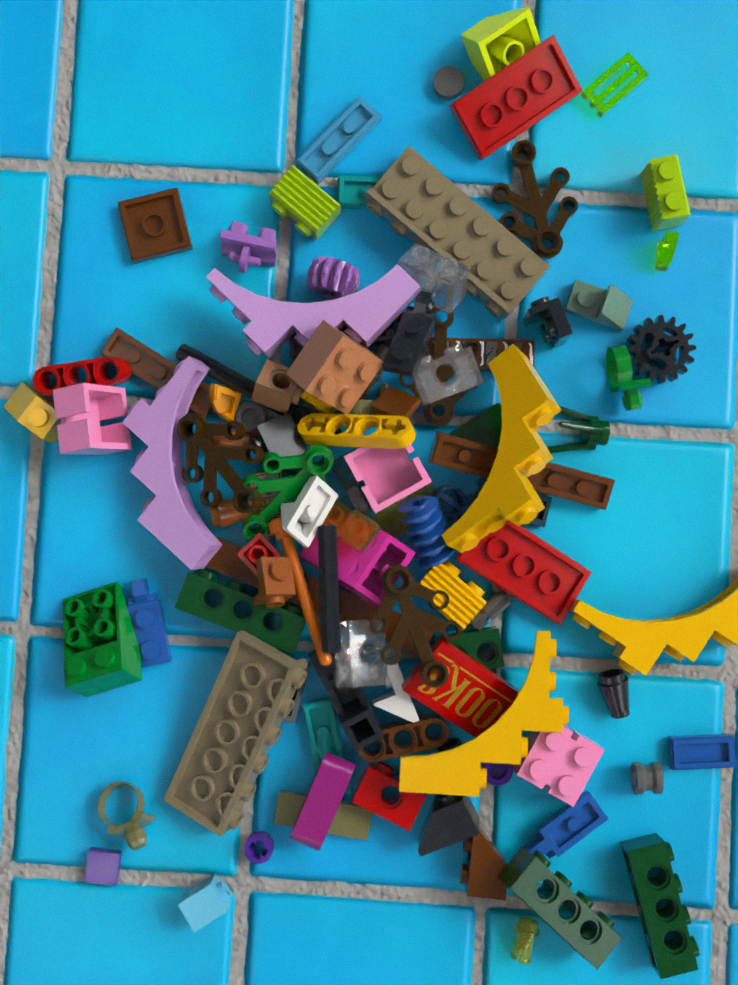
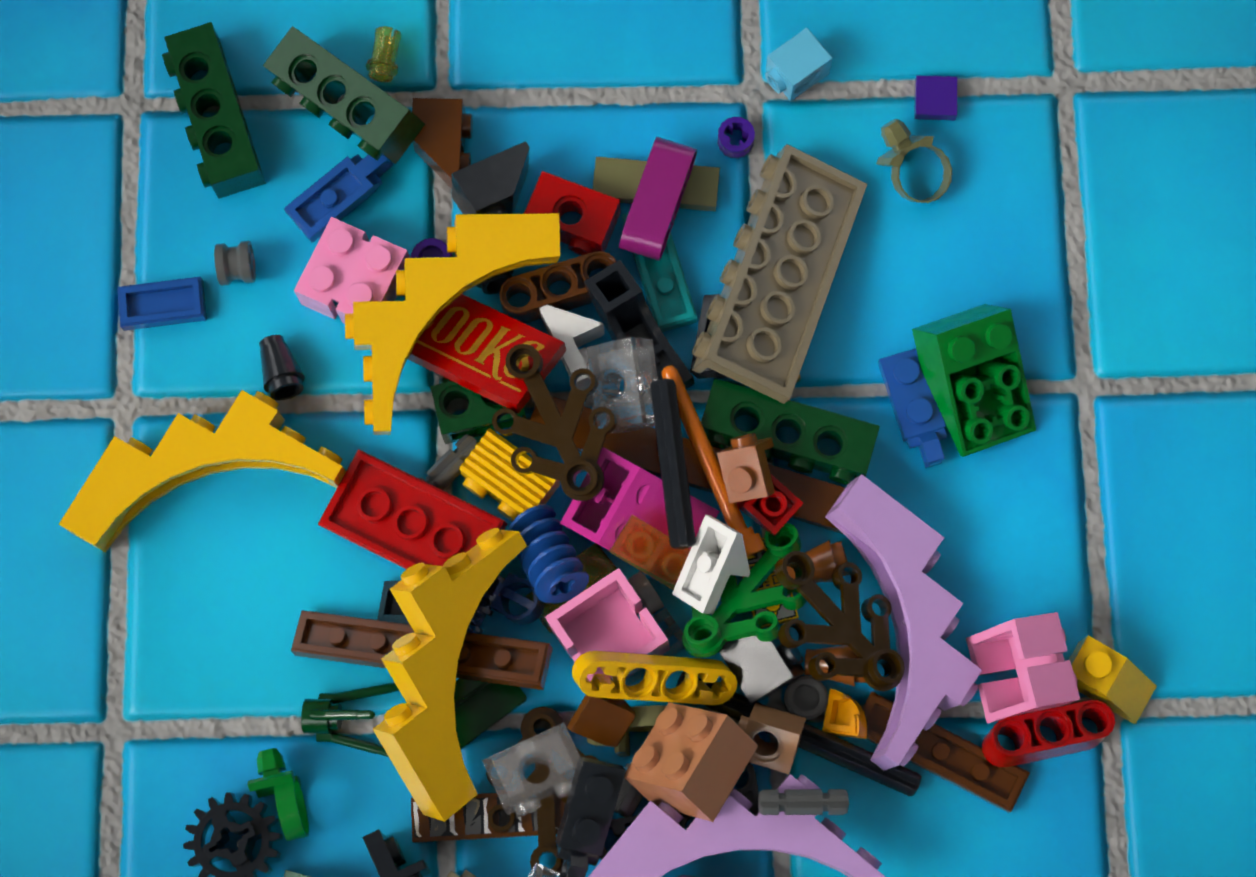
camera: 175 degrees right, 10 degrees down
none -> dark grey axle [758,789,849,815]

